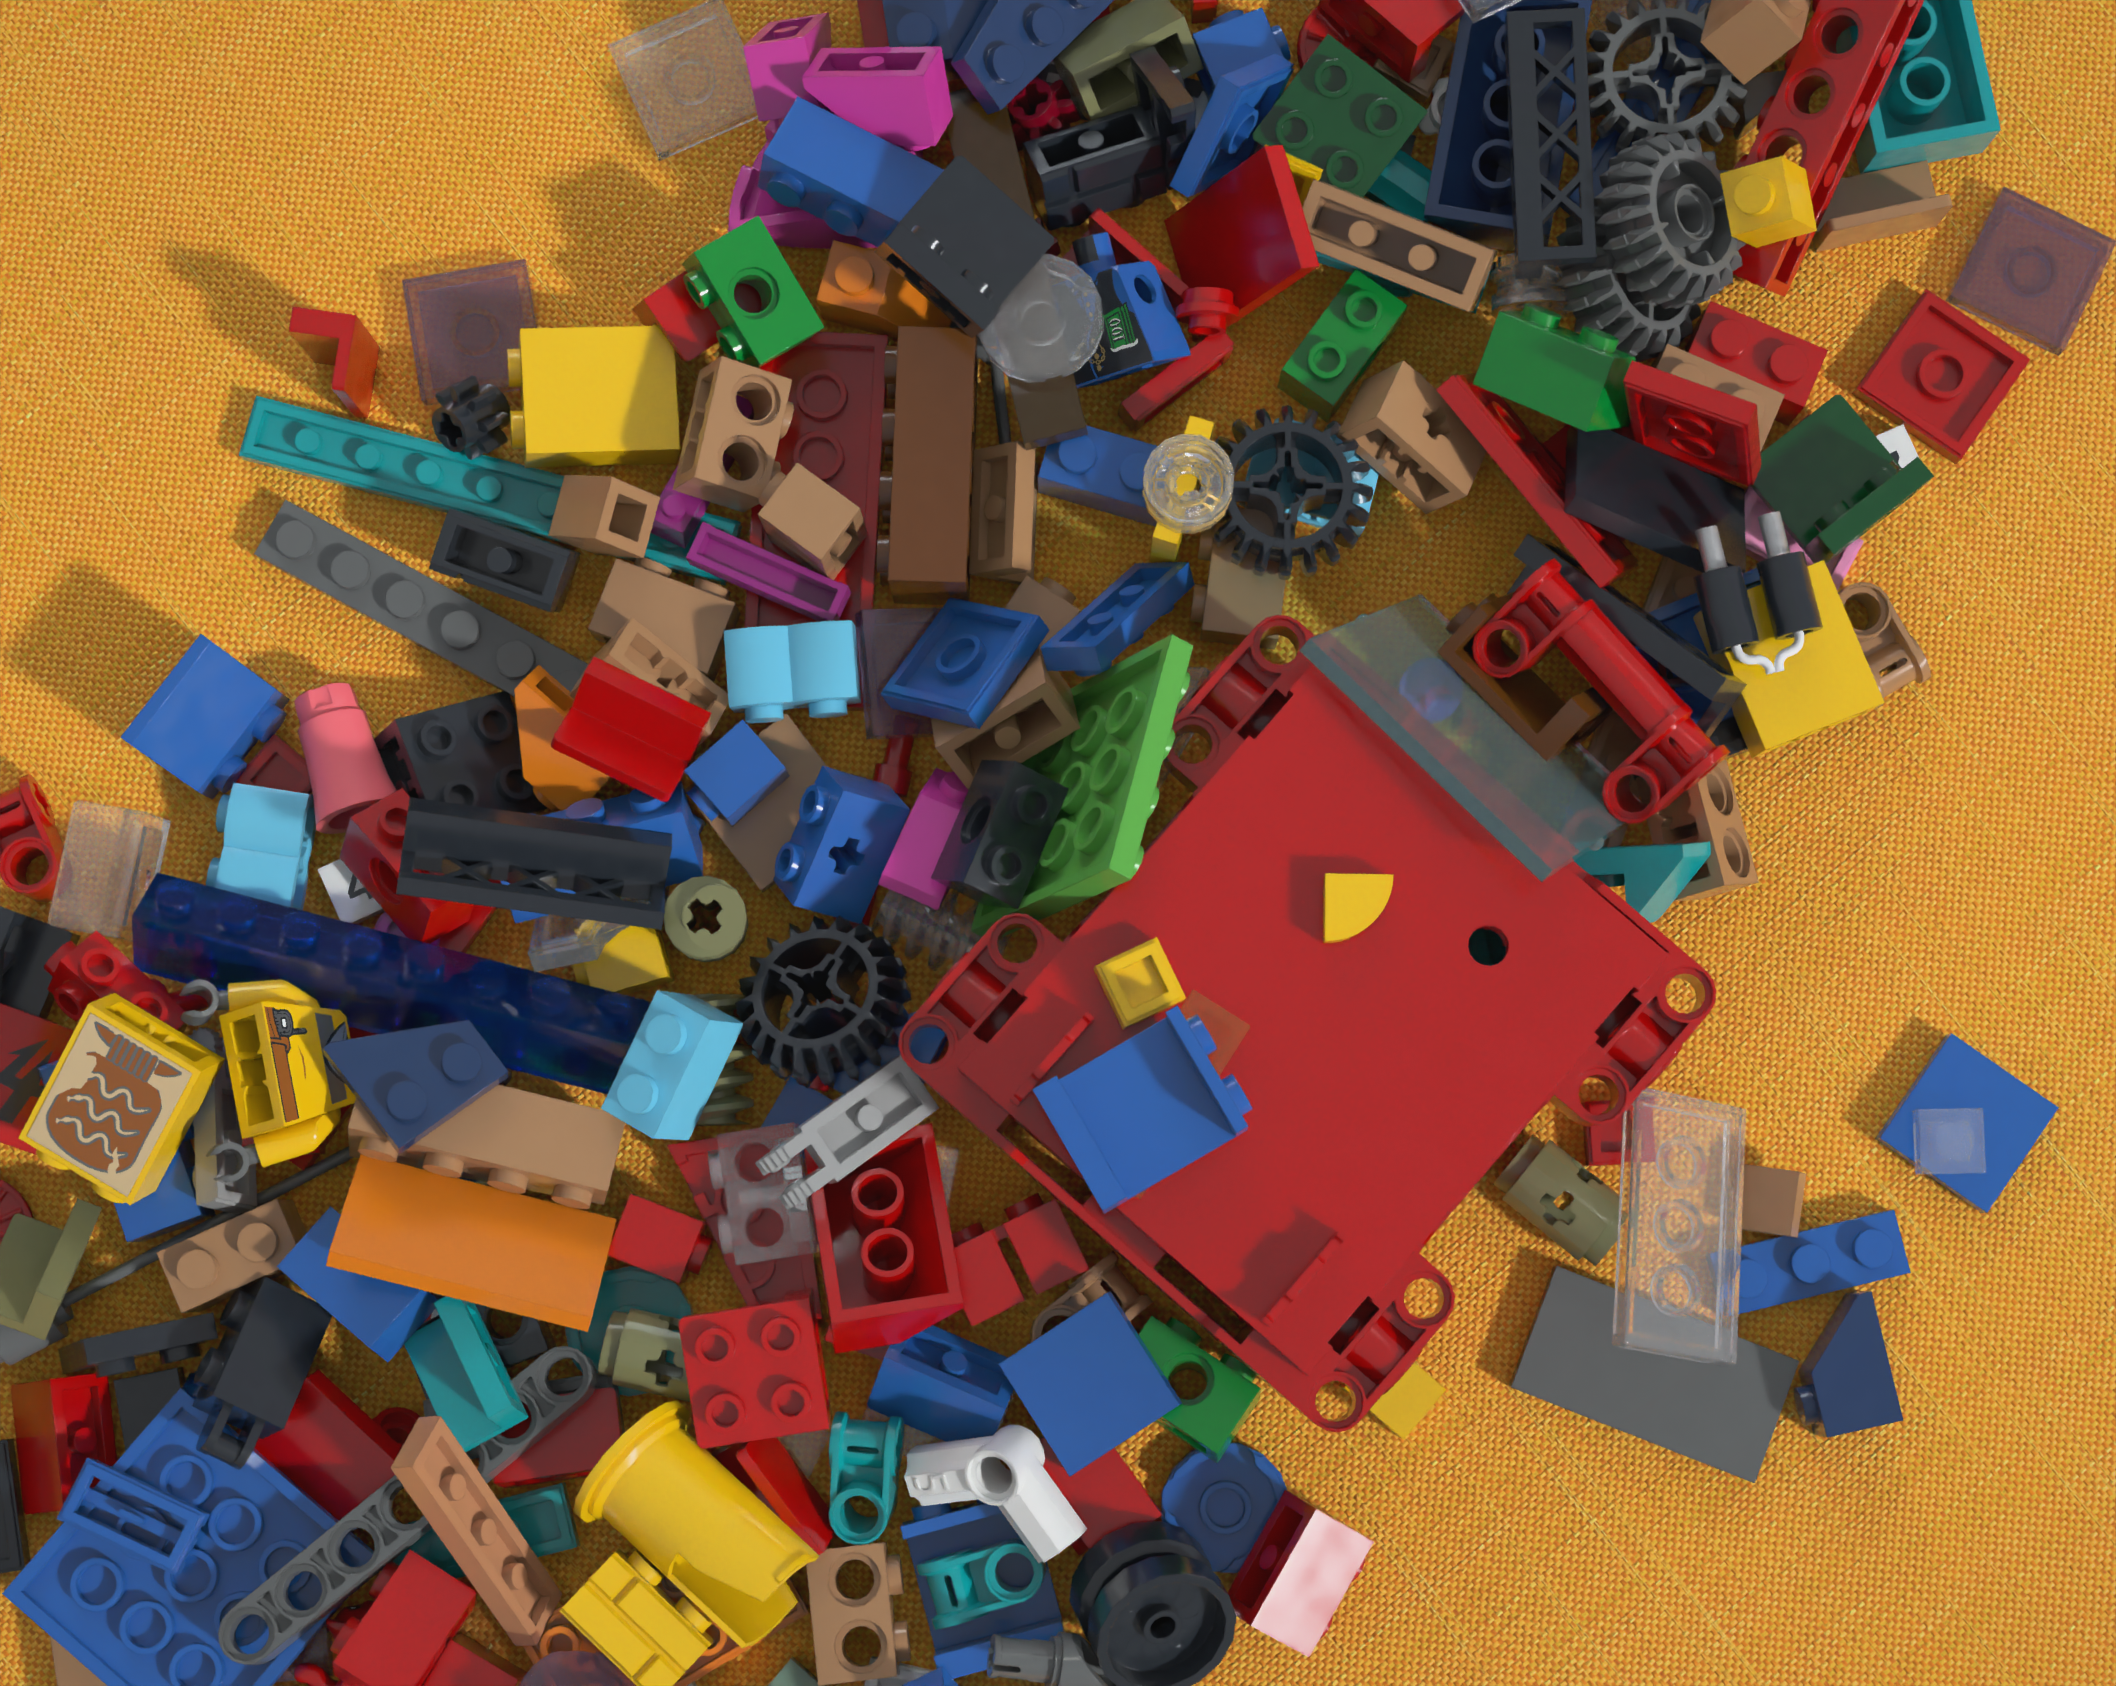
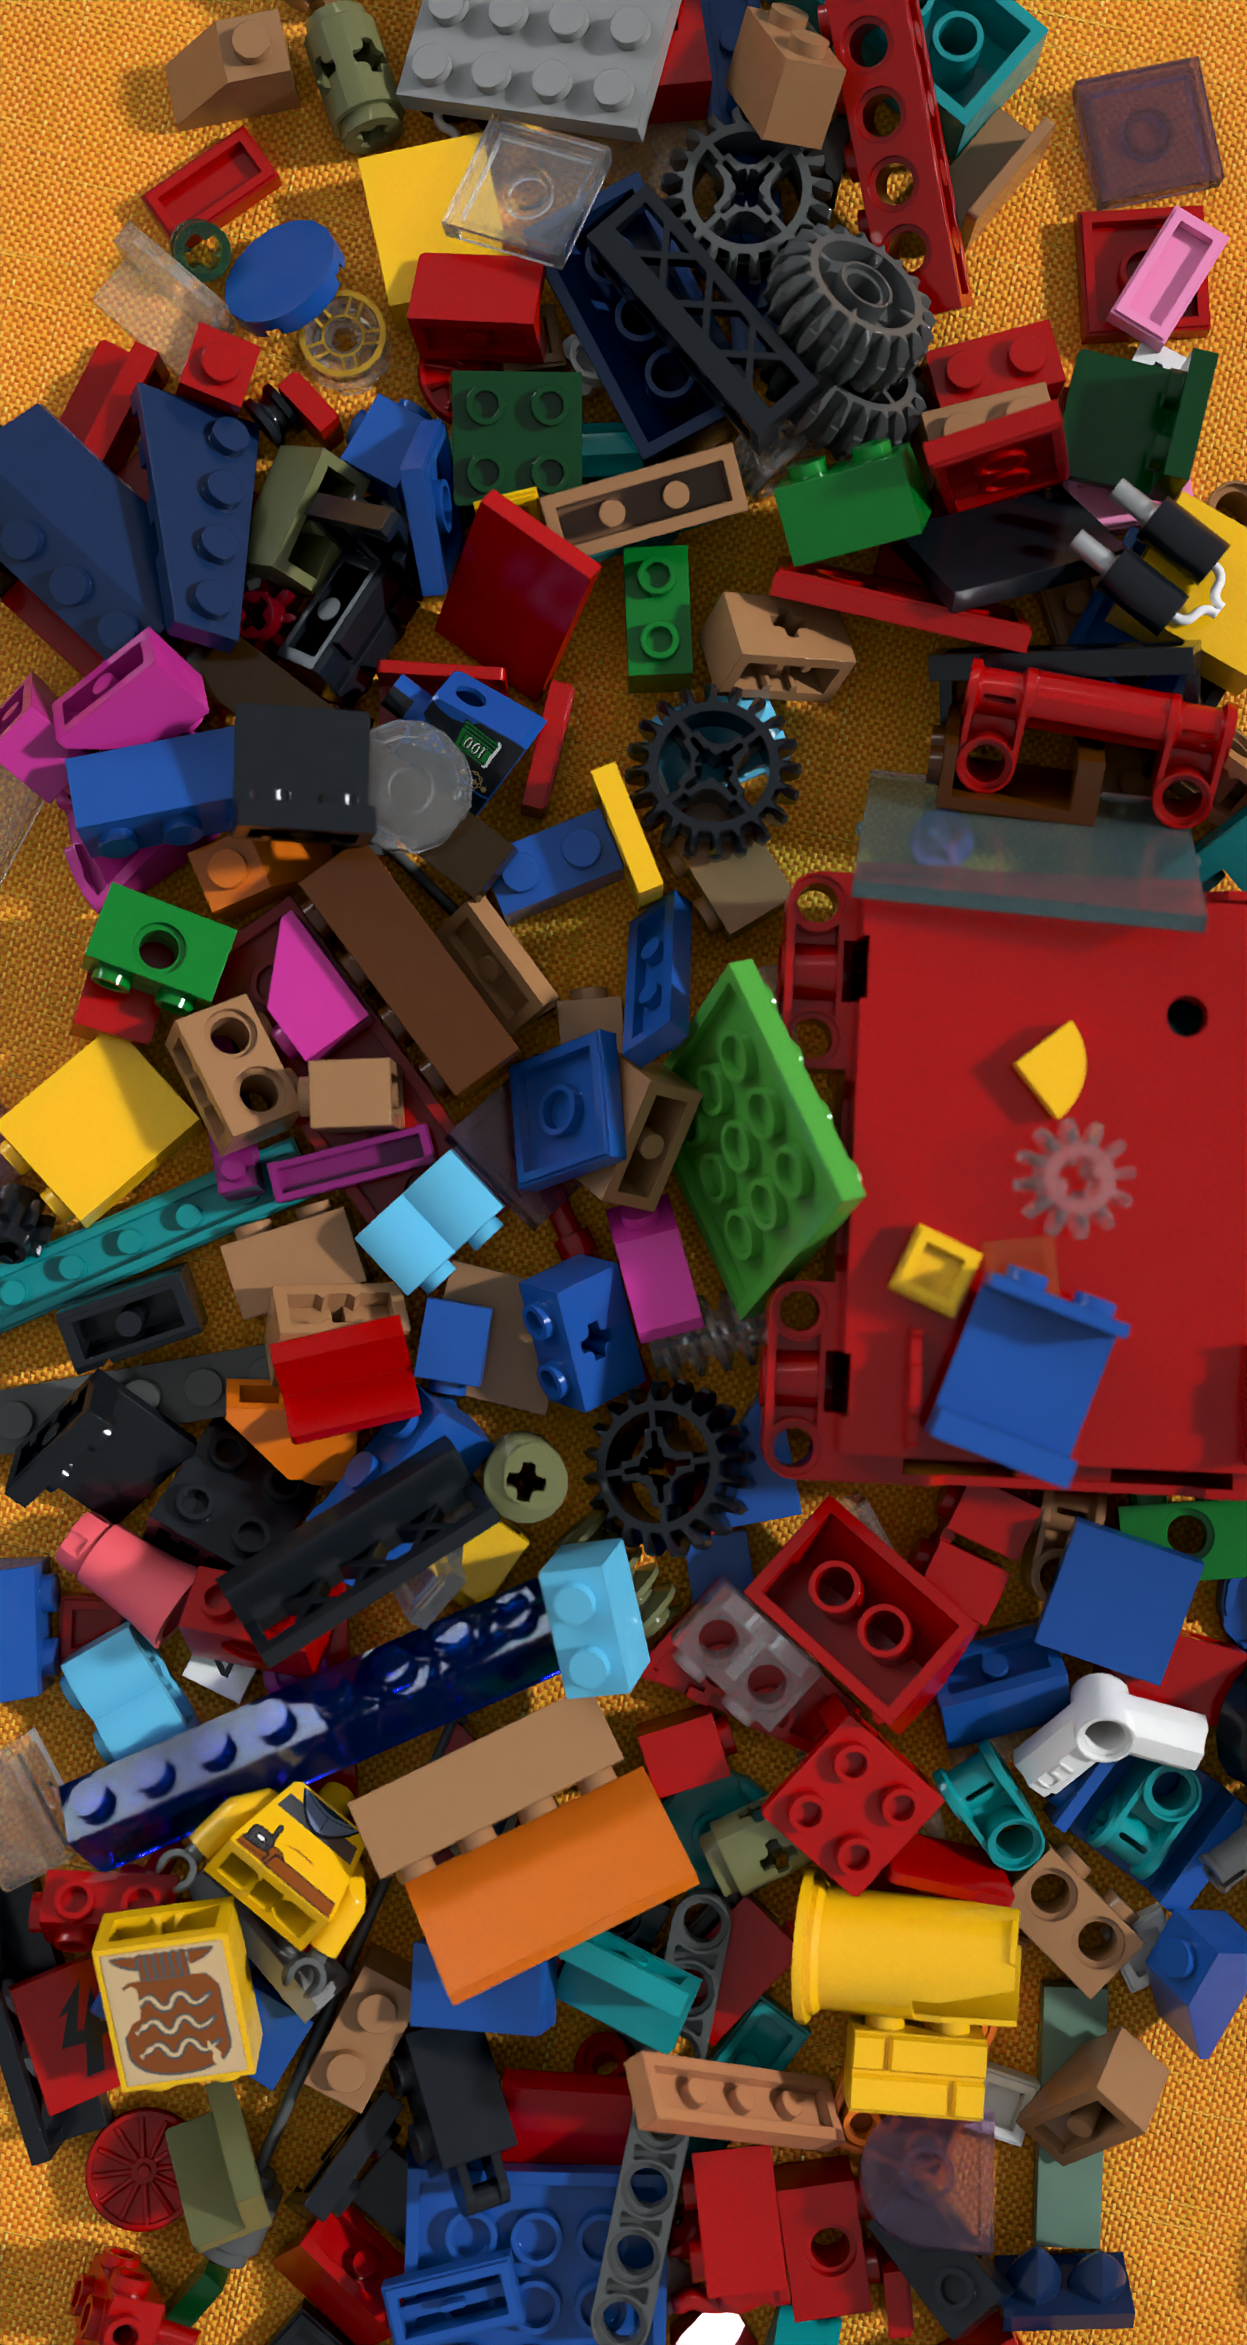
camera: 40 degrees left, 5 degrees up
dark blue wing [323,1020,508,1154] -> none
medium nougat brick [548,475,660,558] -> none
light grey hinge [755,1055,939,1210] -> none
black brick [931,760,1069,909] -> none
clear wheel [1142,434,1234,534] -> none
red plate [1176,287,1240,336] -> none
yellow brick [1720,156,1817,248] -> none
none -> black bracket [4,1368,197,1525]
none -> dark pink slope [267,910,376,1062]
none -> clear gear [1012,1118,1136,1239]
none -> bright pink tile [1106,205,1230,353]

